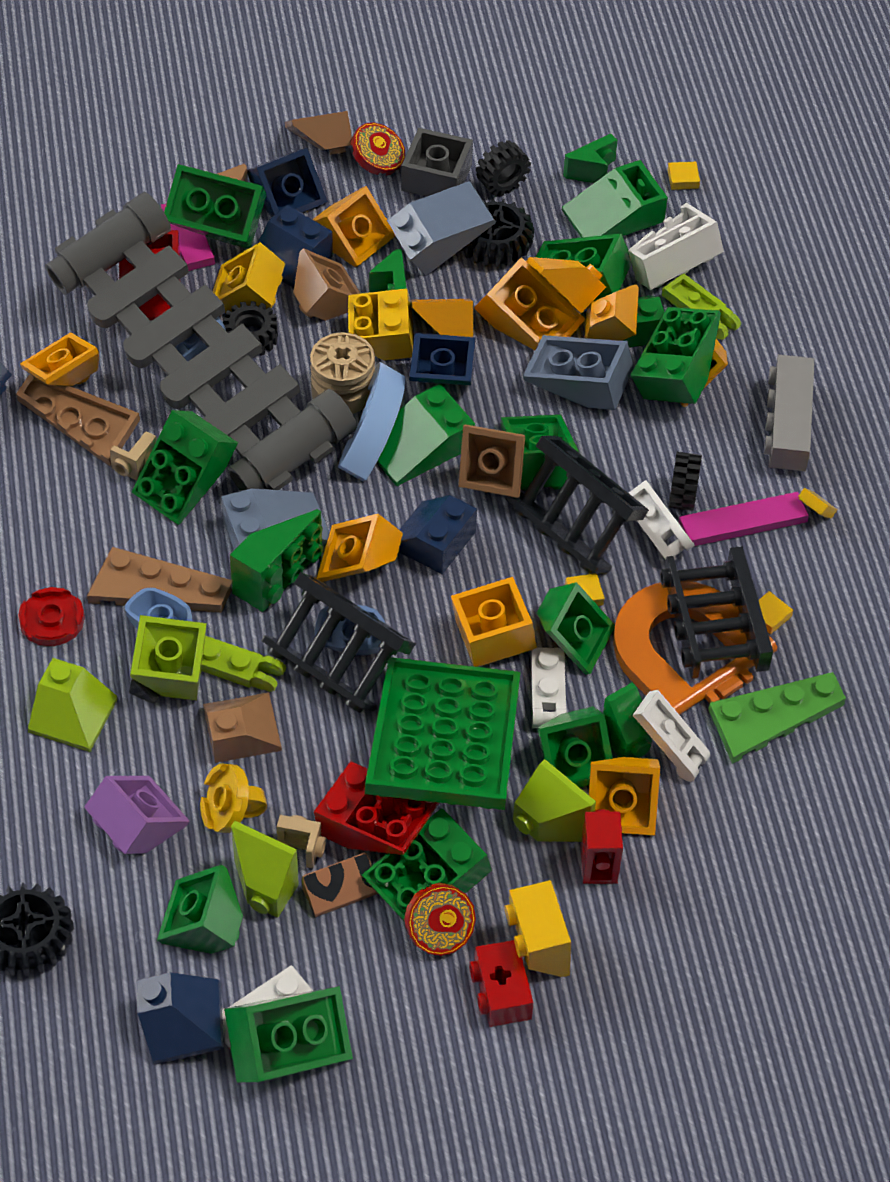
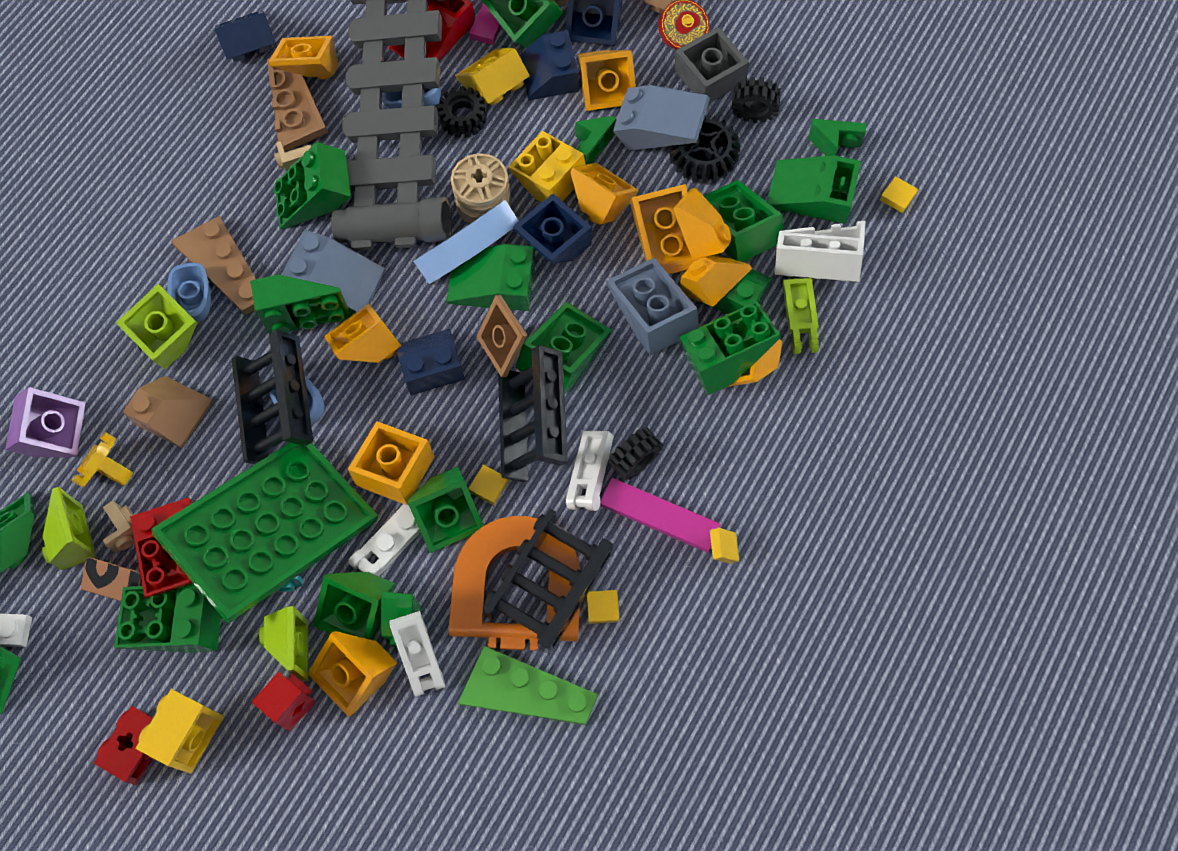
camera: 45 degrees right, 15 degrees up
red tile [18,587,85,647] -> none
lime slope [28,658,118,752] -> none
lime hinge [201,635,286,692] -> none
medium nougat slope [294,248,361,321] -> none
tile [404,883,476,956] -> none
light grey brick [764,354,815,471] -> none

